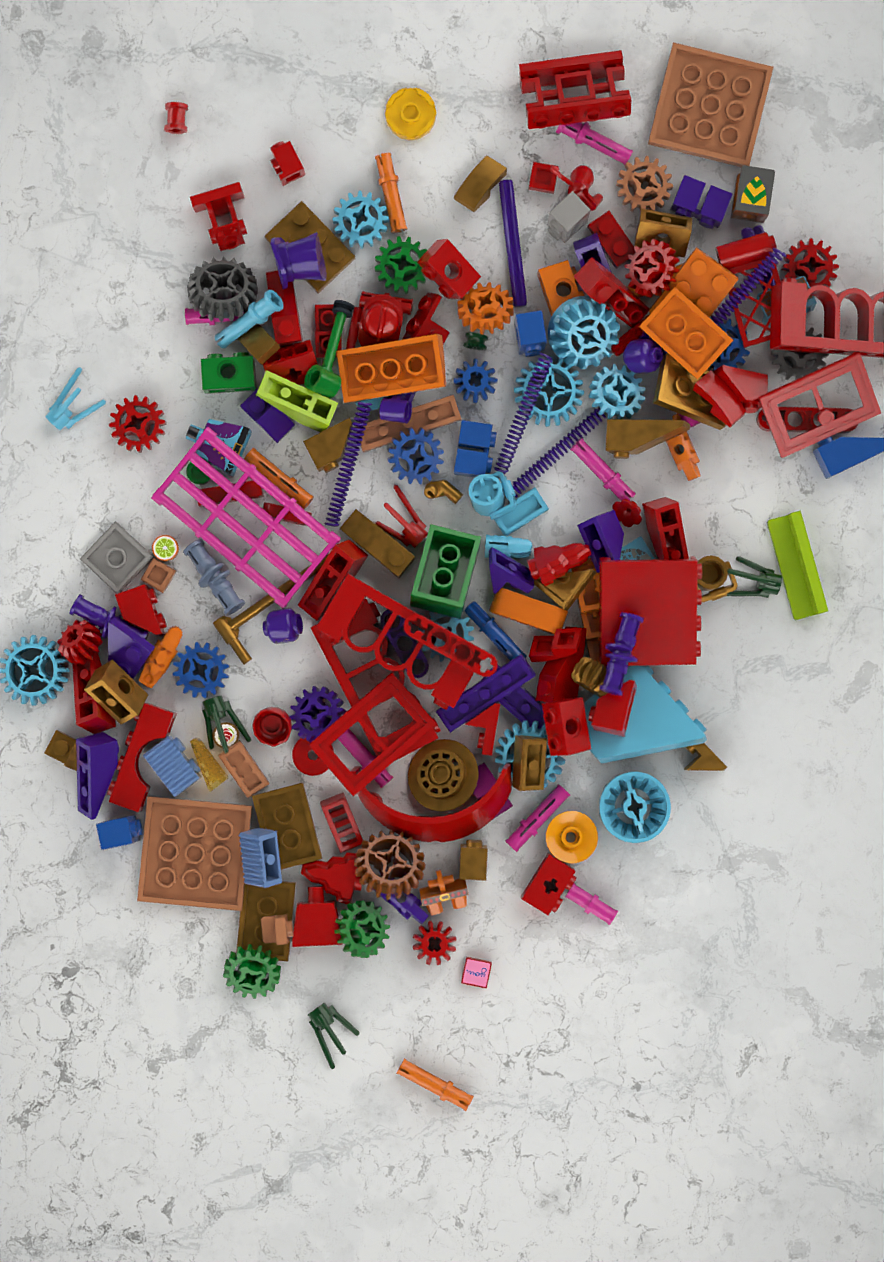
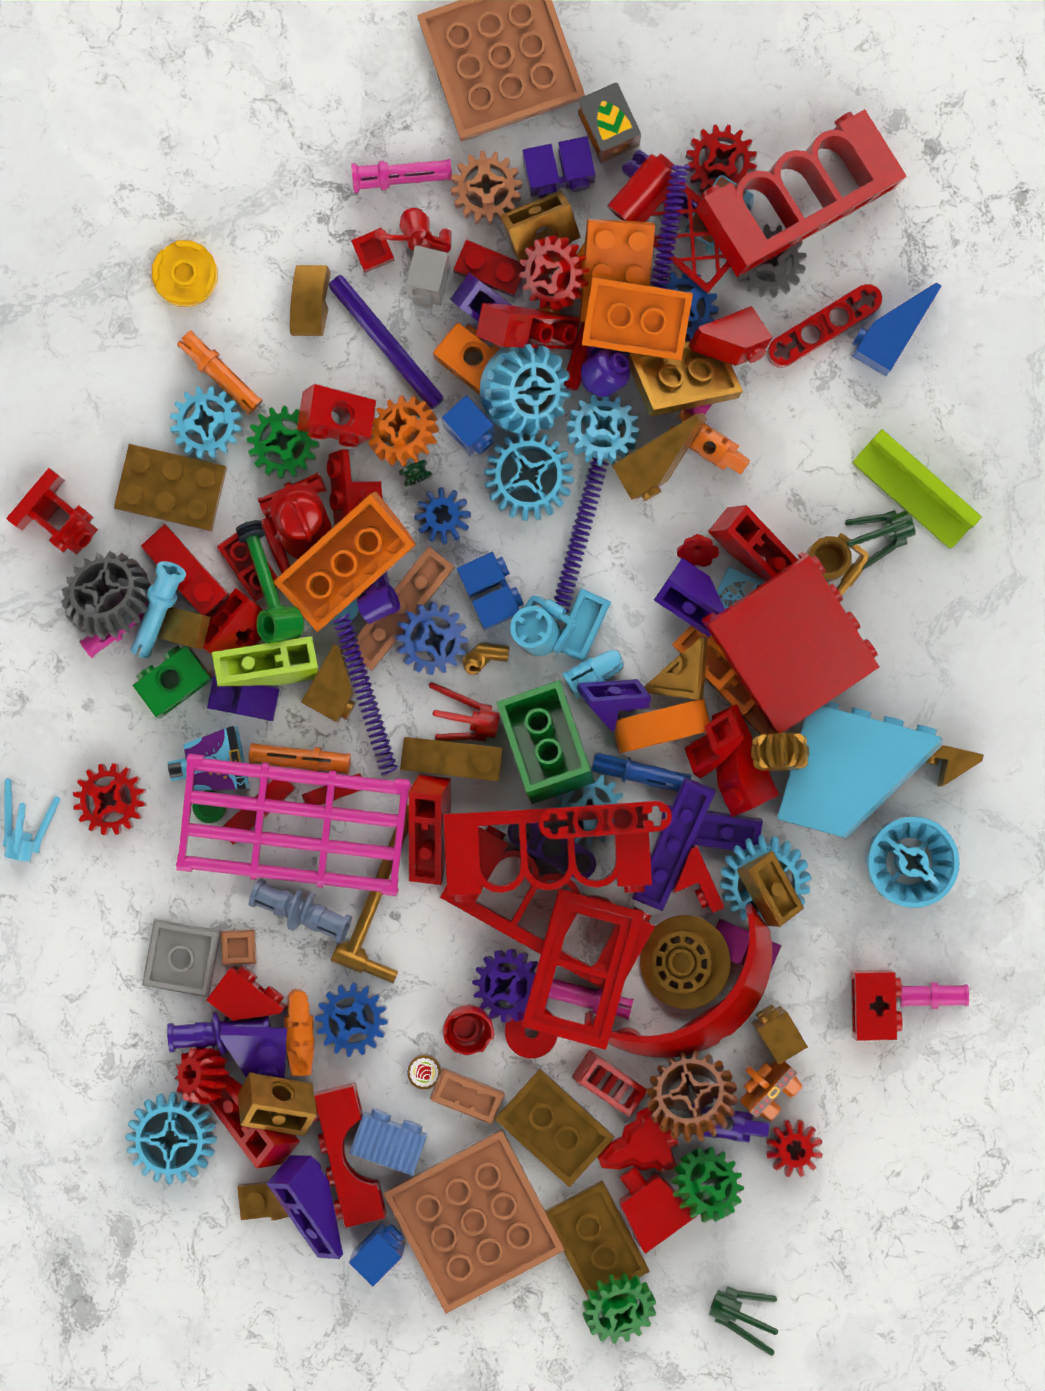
camera: 30 degrees left, 0 degrees up
tile [152,535,179,562] -> none
clear yellow slope [190,737,228,792] -> none
dark green plant [202,695,251,753] -> none
medium blue brick [239,828,282,888] -> none
nougat bracket [261,914,293,945] -> none
dark purple head [263,608,303,644] -> none
red brick [270,141,306,186] -> none
dark purple hat [271,232,327,289] -> none
orange pin [396,1058,474,1111] -> none
bright pink tile [461,956,492,989] -> none
dark purple piece [494,353,553,474] -> none
dark pink pin [505,784,570,852] -> none
red fence [519,50,632,129] -> none
red rock [527,543,591,586] -> none
red brick [542,697,591,756] -> none
light orange dish [546,811,598,864] -> none
dark pink pin [570,438,636,501] -> none
red slope [589,680,637,737] -> none
dark purple piece [599,612,644,696] -> none
red slope [693,370,747,428] -> none
door [758,351,881,458] -> none

